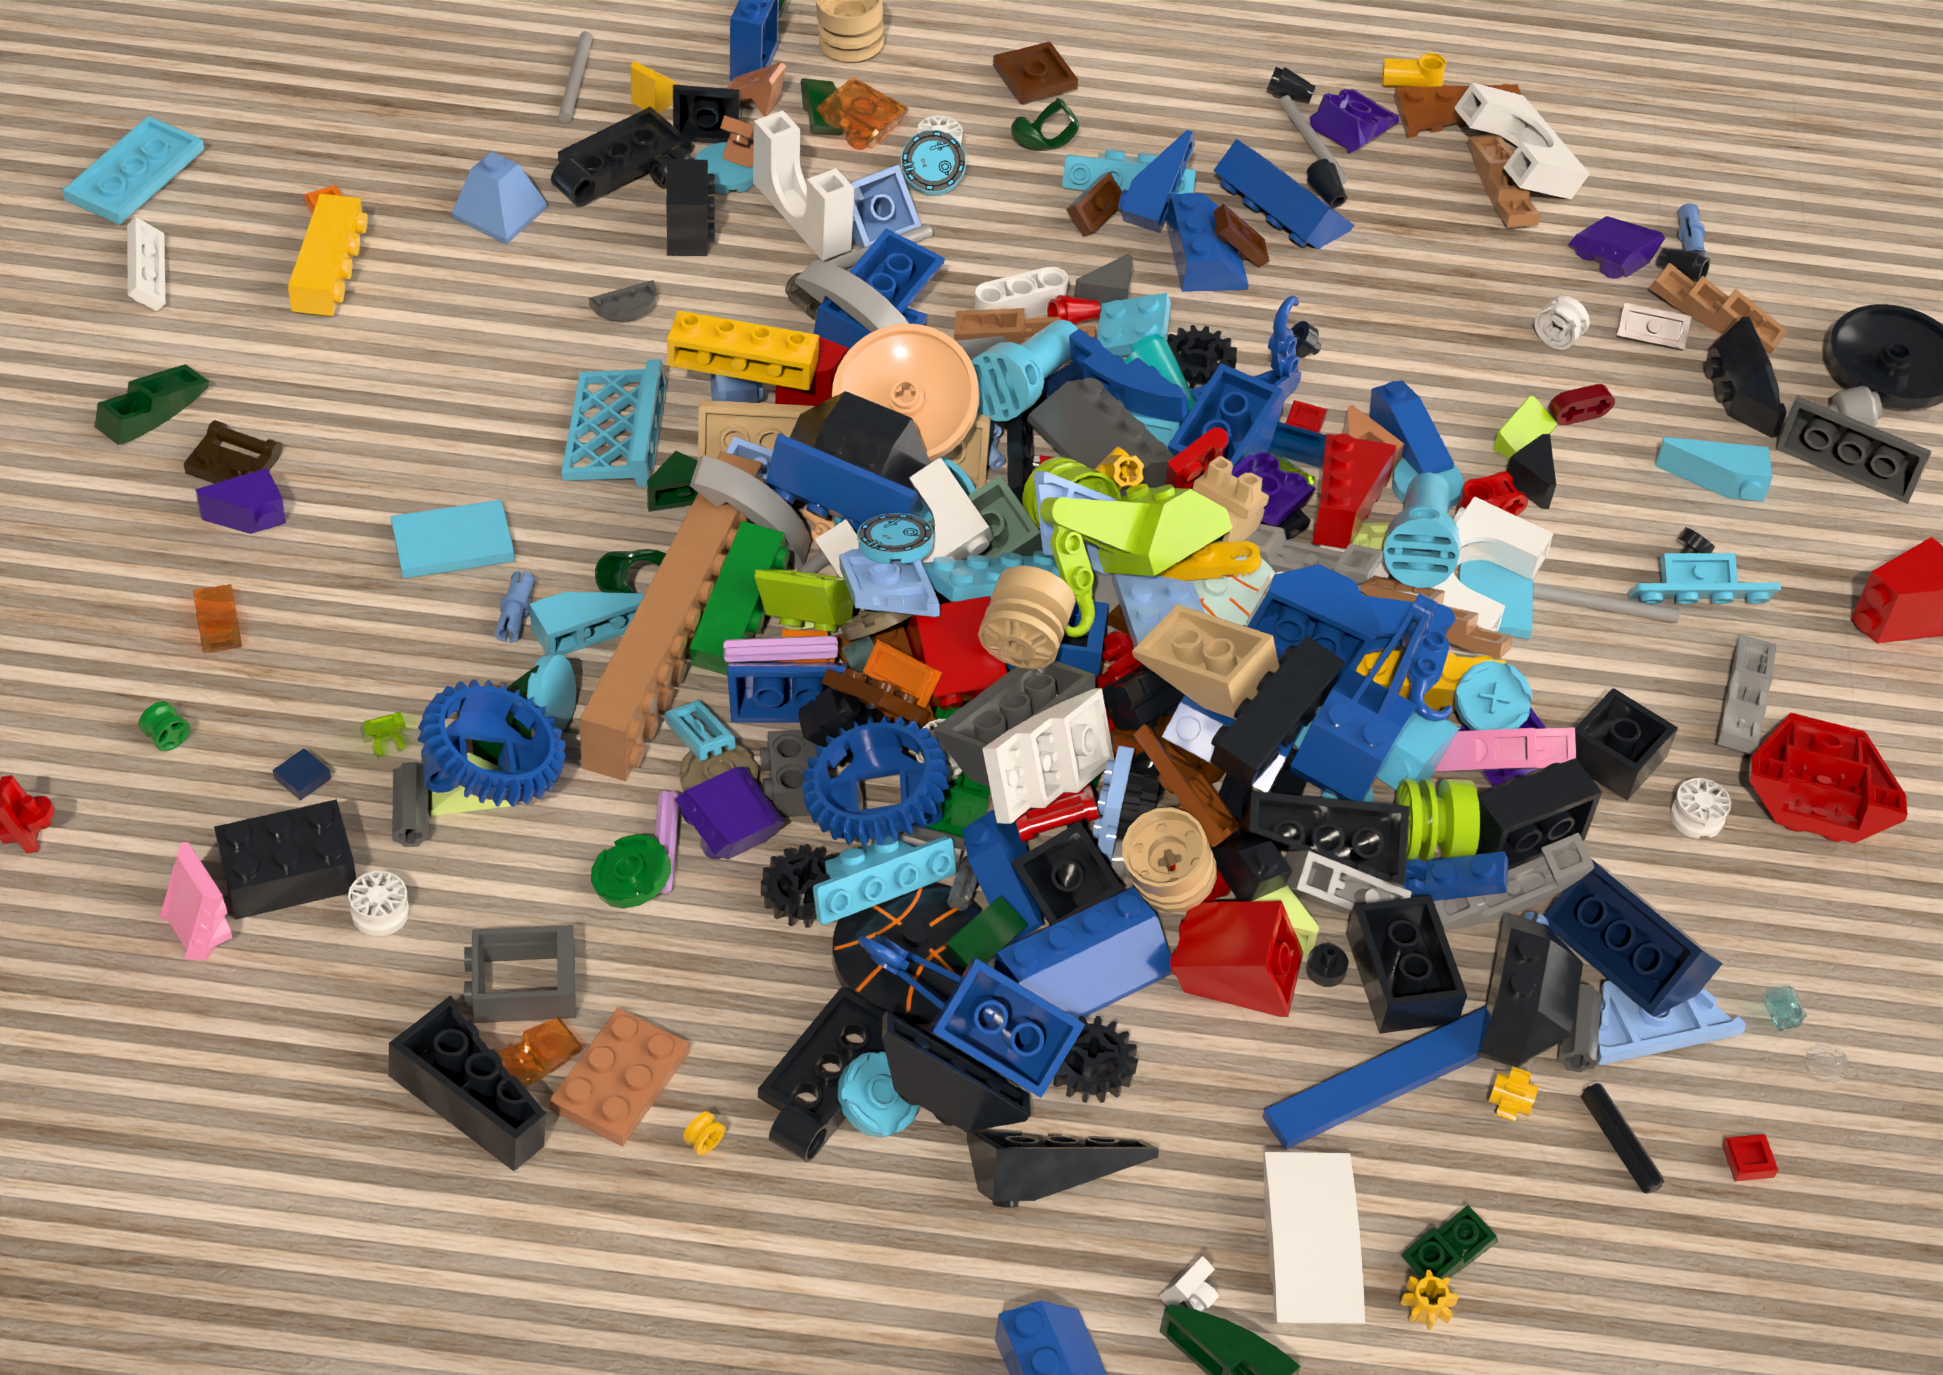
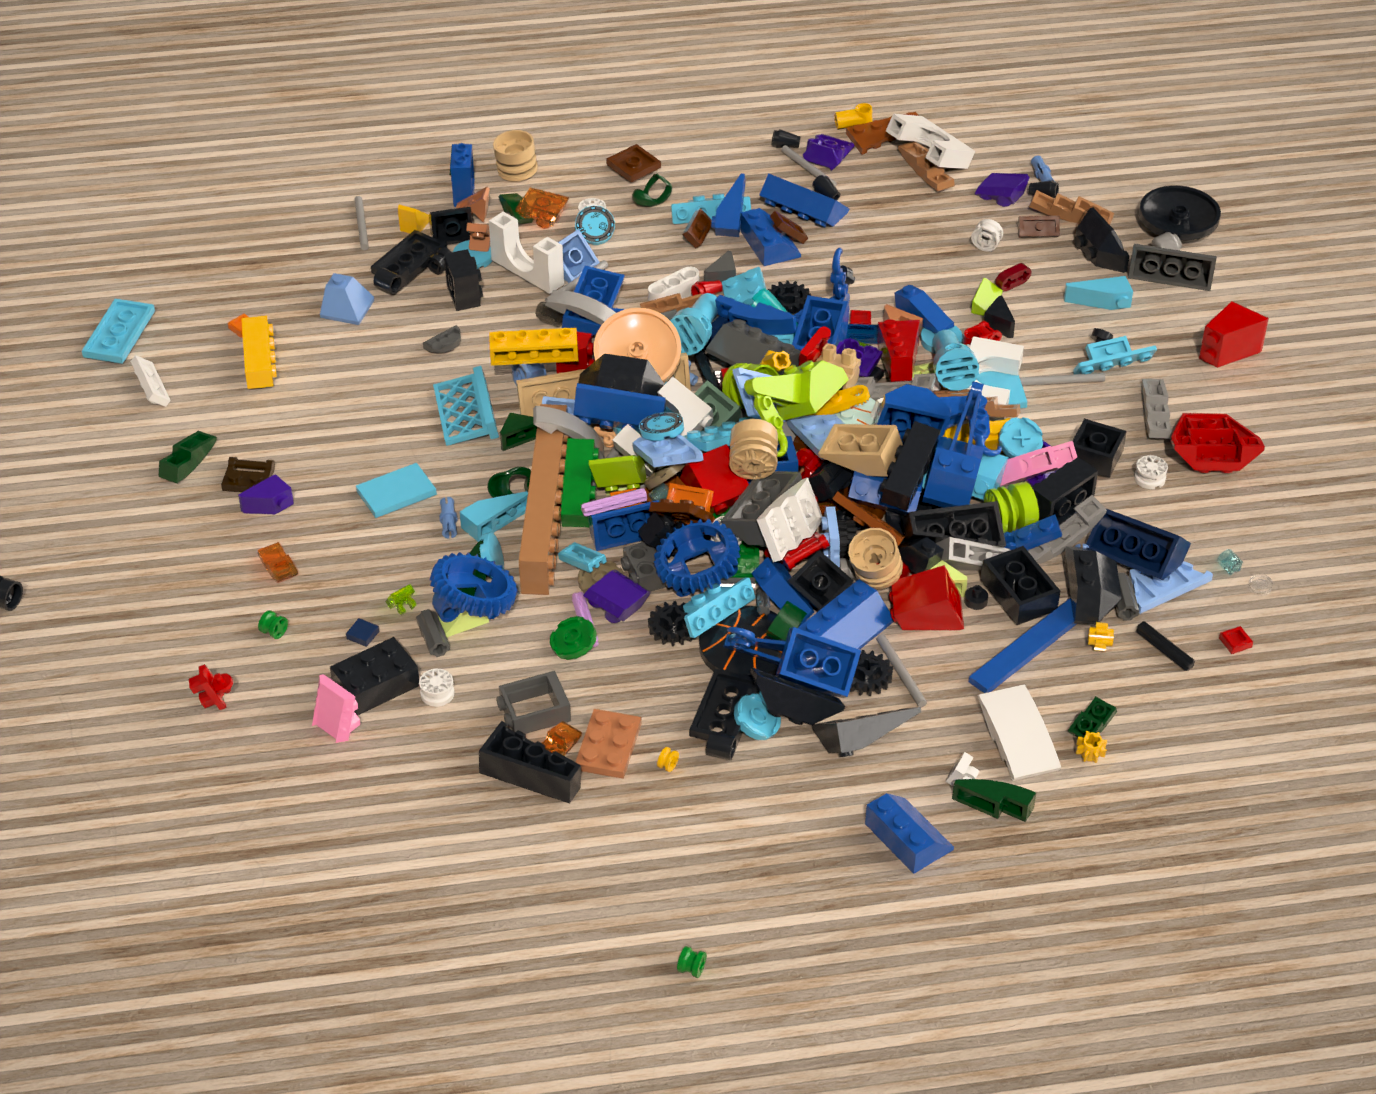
camera: 10 degrees left, 5 degrees down
none -> light grey bar [876,634,927,707]

